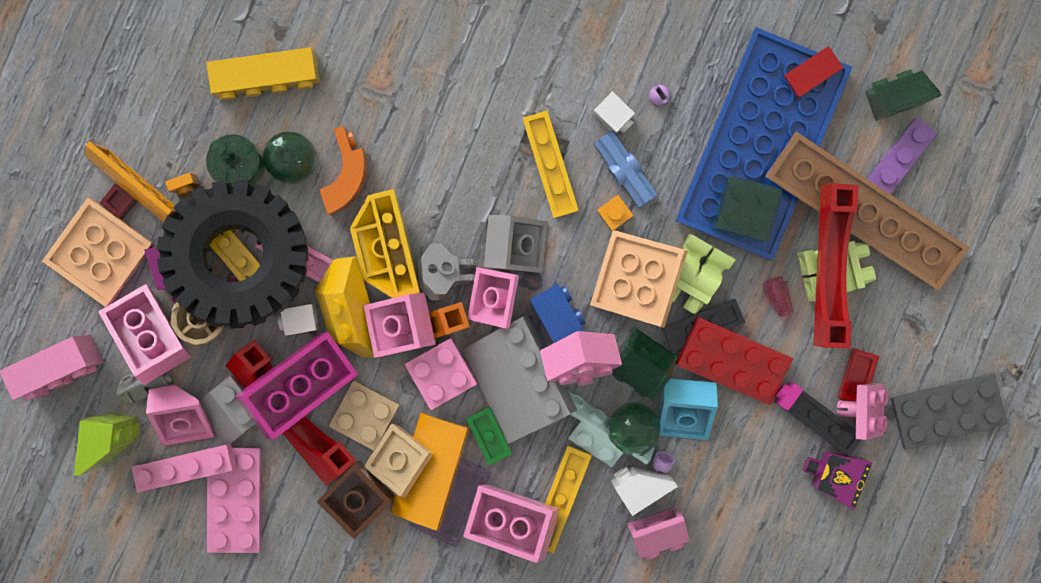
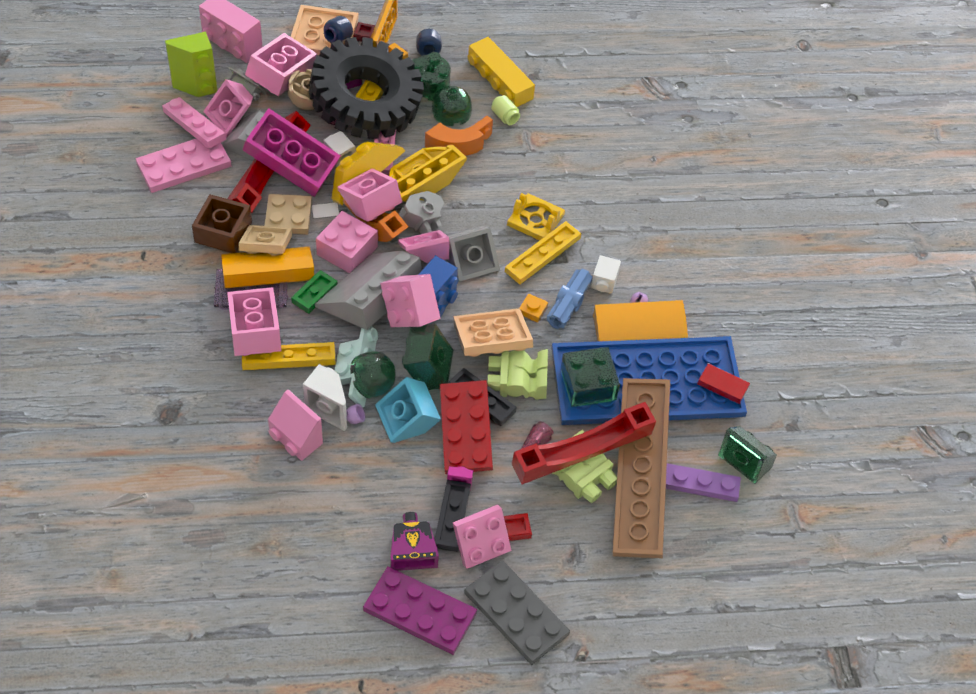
camera: 60 degrees right, 35 degrees down
none -> white sticker [312,203,339,218]
none -> dark blue head [324,16,353,43]
none -> magenta plate [363,566,477,655]
none -> dark blue head [416,28,442,58]
none -> yellowish green brick [491,95,520,125]
none -> yellow piece [507,193,565,241]
none -> light orange slope [593,300,688,341]

